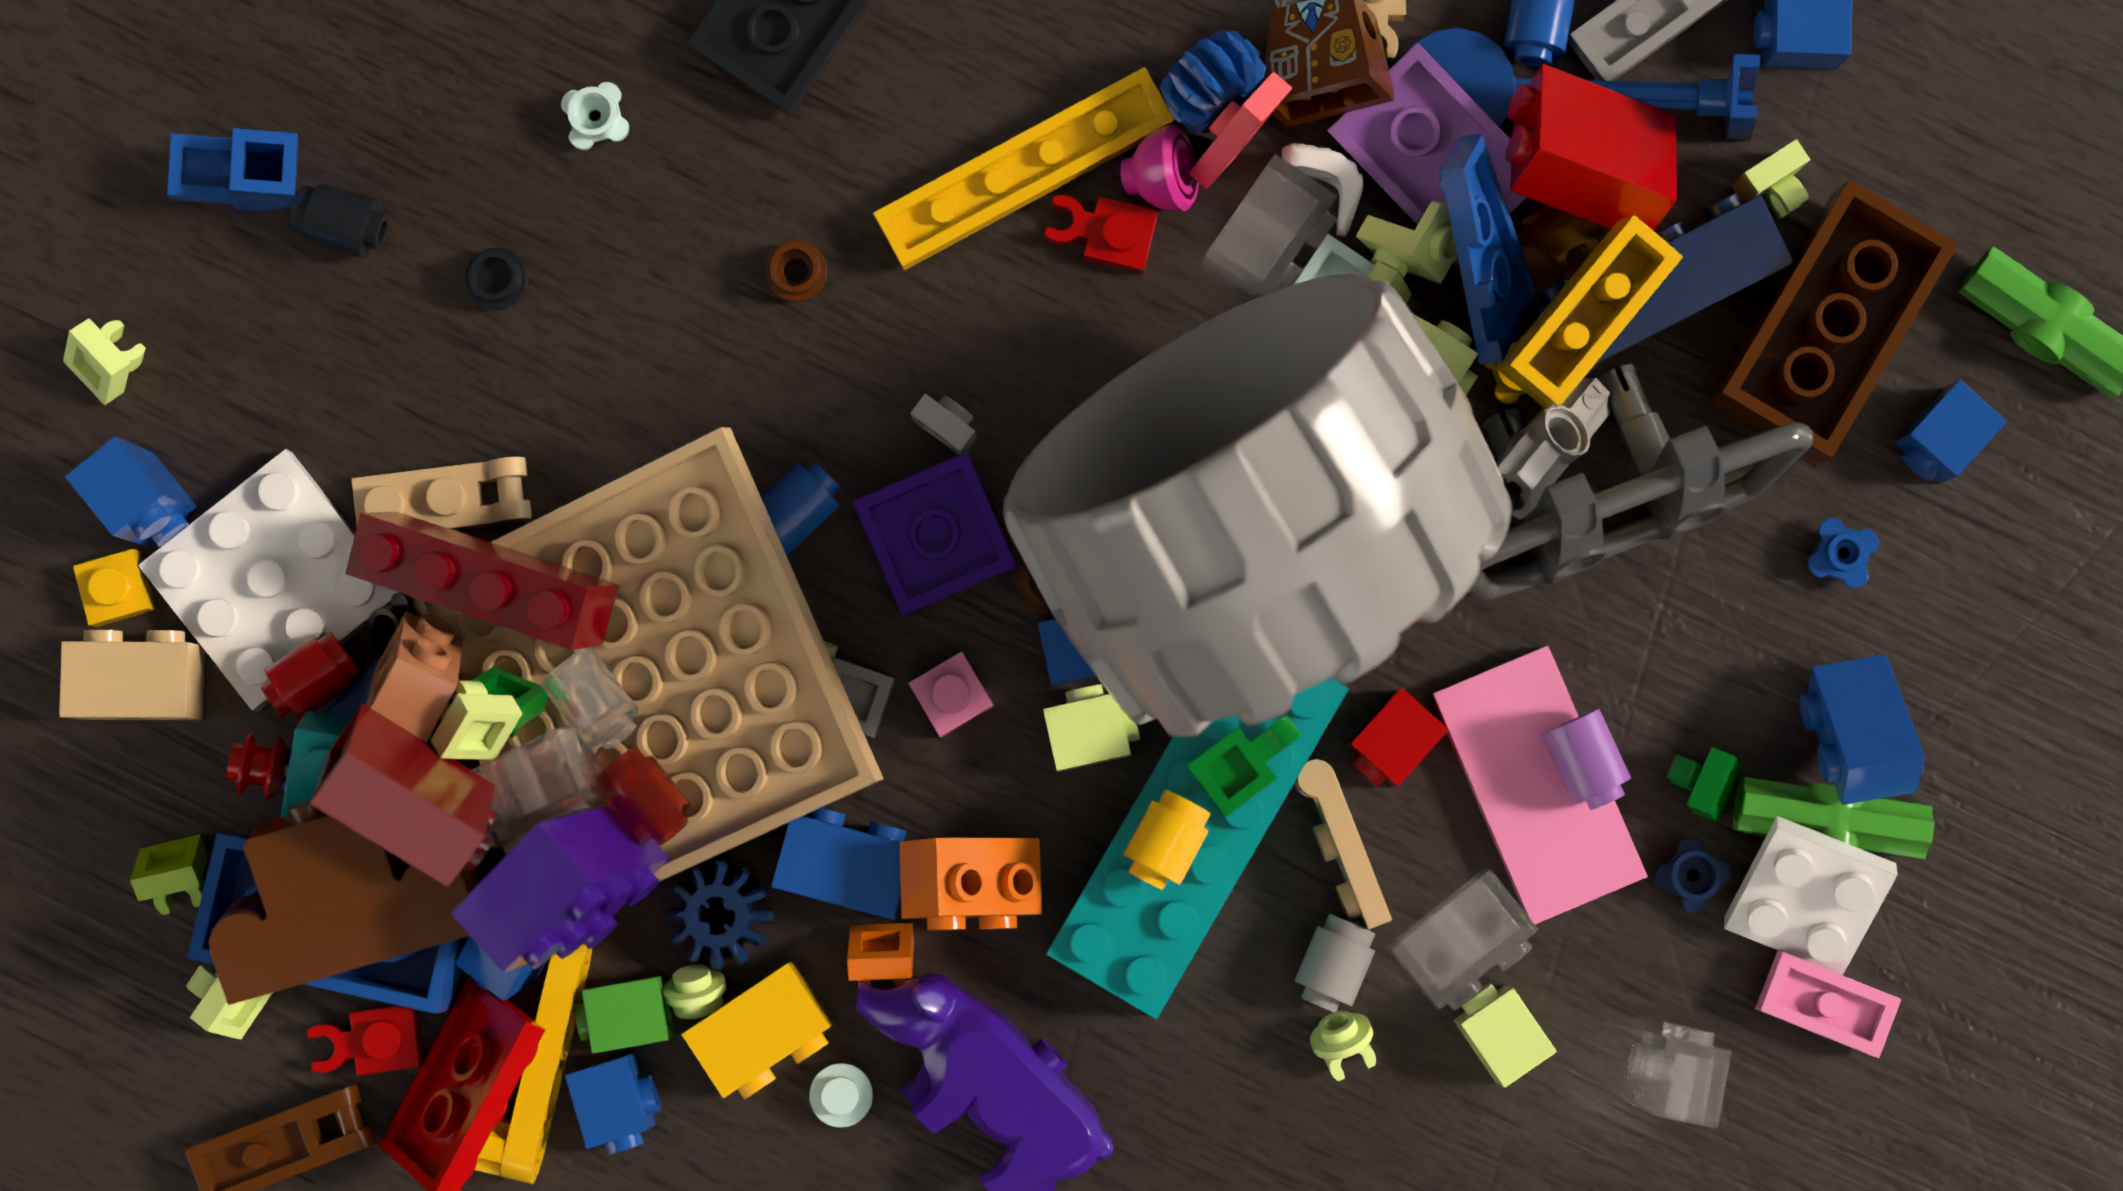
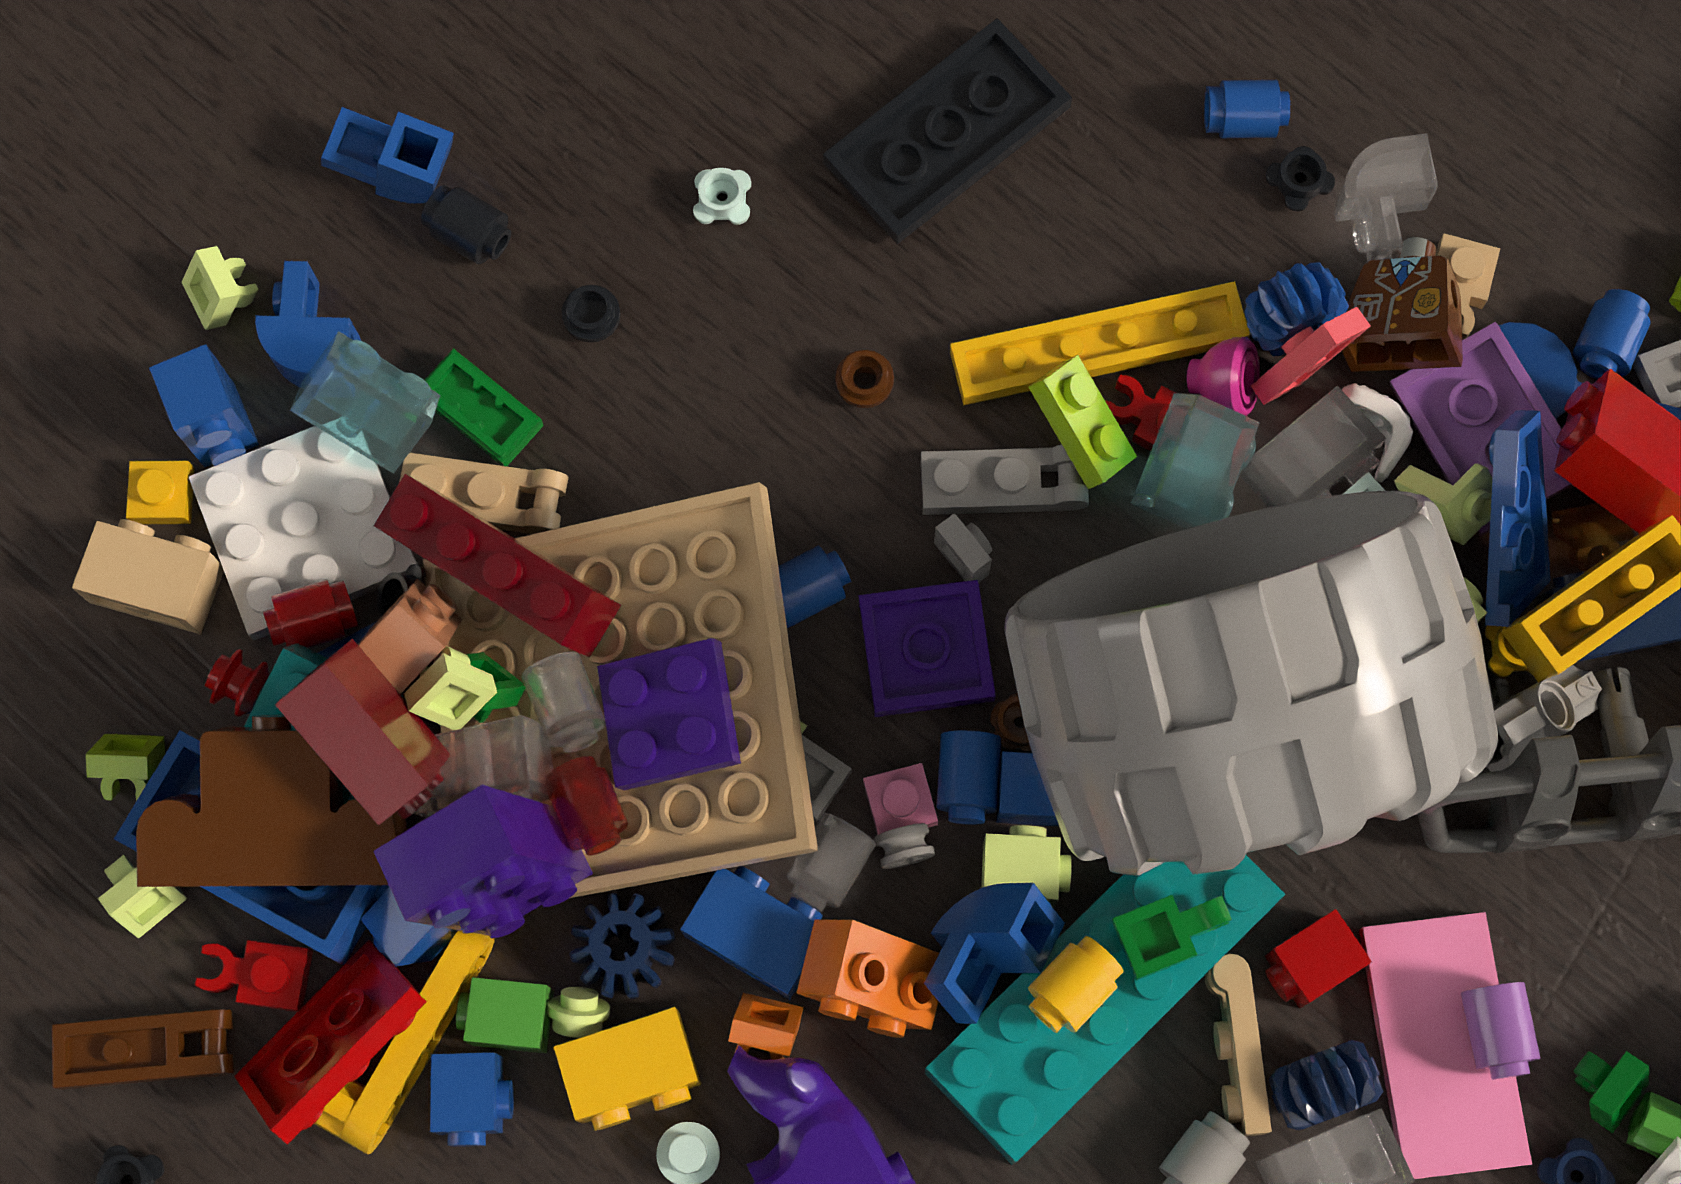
camera: 15 degrees right, 10 degrees down
none -> blue brick [255,261,361,393]
none -> clear light blue brick [290,331,440,474]
none -> green plate [414,348,544,466]
none -> dark purple plate [597,638,741,791]
none -> clear brick [785,813,877,913]
none -> light grey bush [874,823,935,869]
none -> light grey plate [921,445,1089,515]
none -> blue brick [924,882,1065,1024]
none -> blue brick [936,730,1002,825]
none -> lime plate [1028,355,1137,489]
none -> clear light blue brick [1130,393,1260,528]
none -> dark blue gear [1268,1040,1383,1130]

